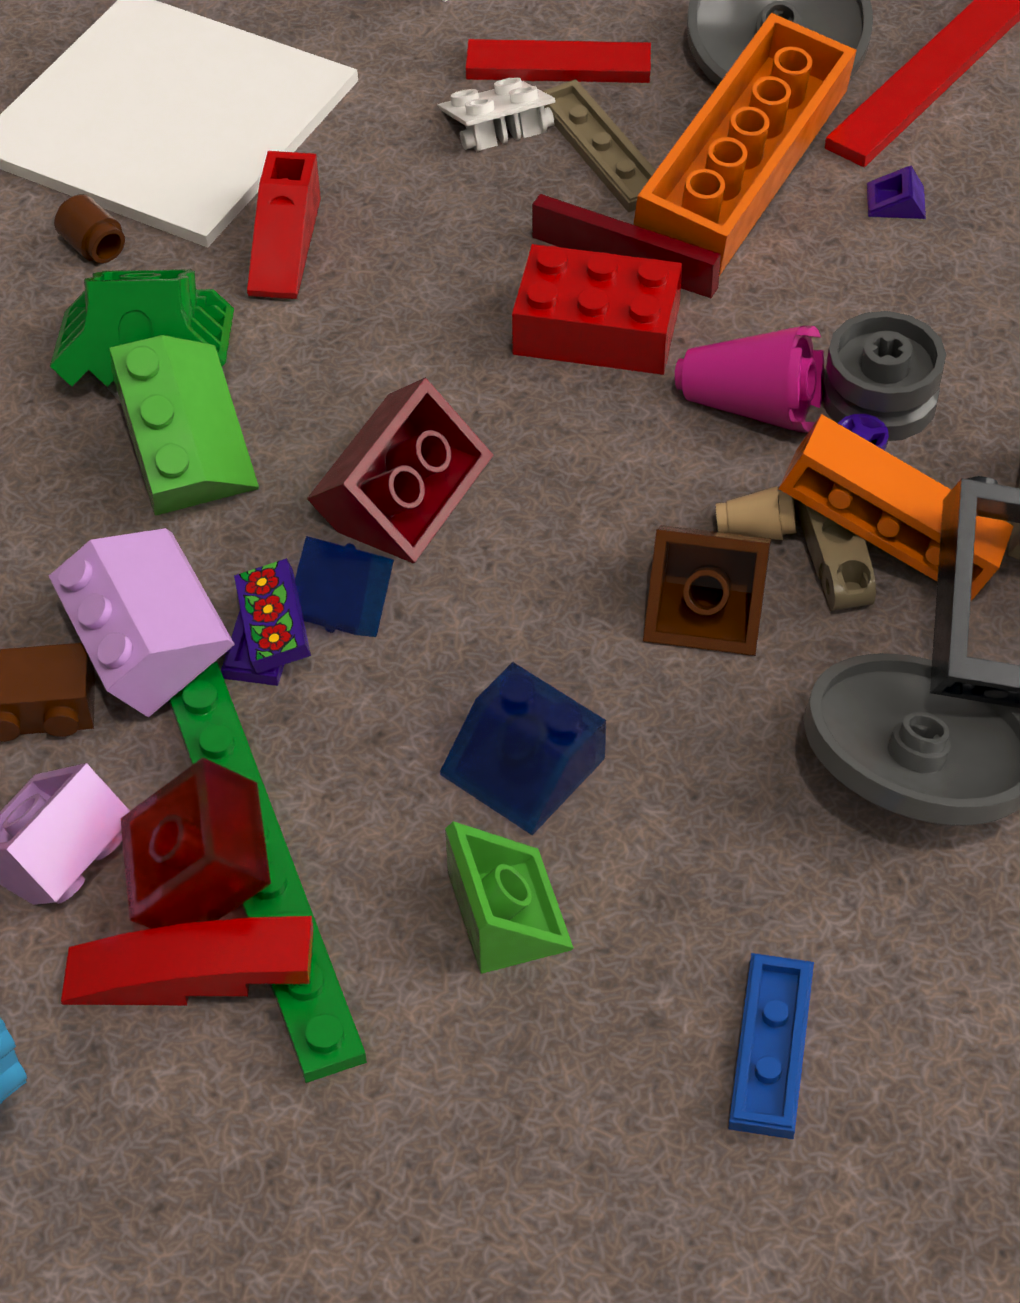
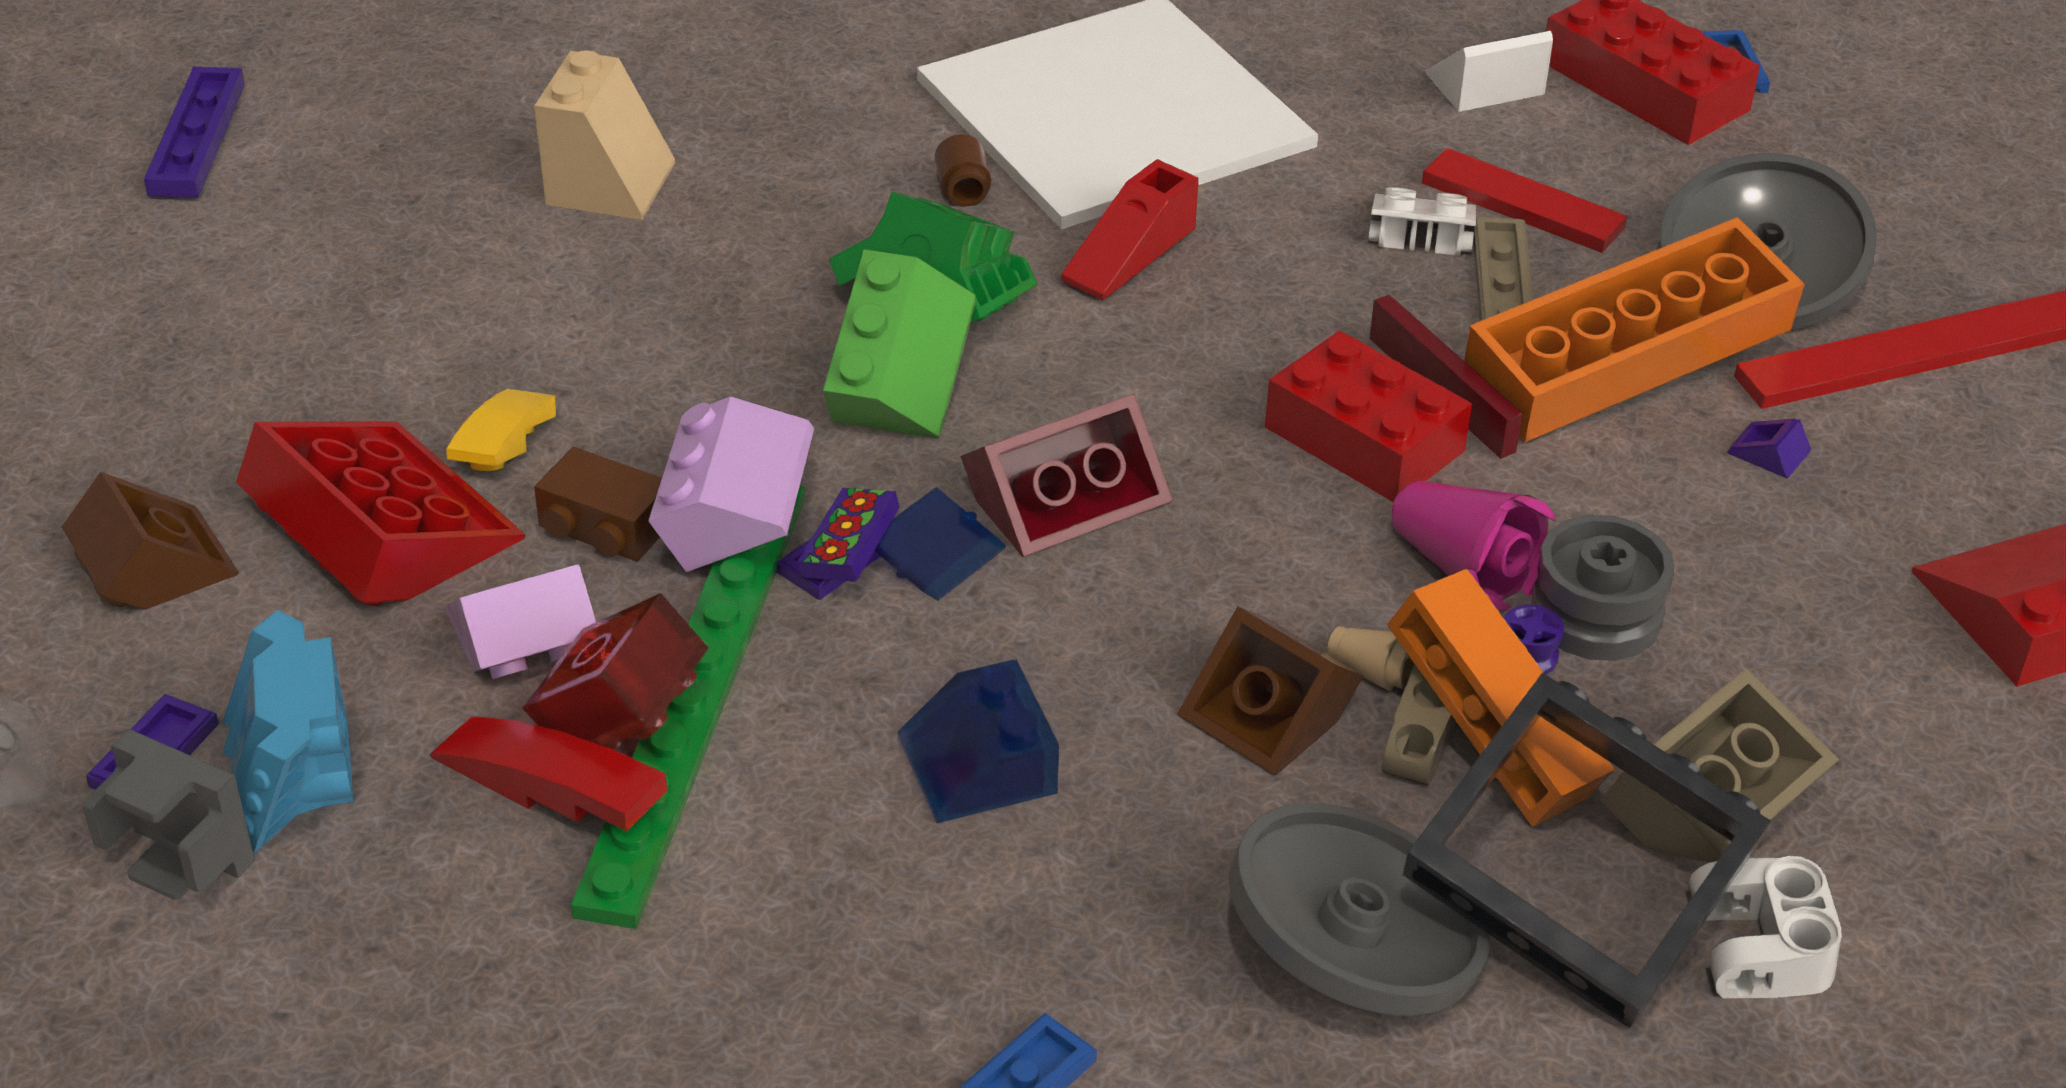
camera: 30 degrees right, 10 degrees down
bright green slope [445,821,574,974] -> none

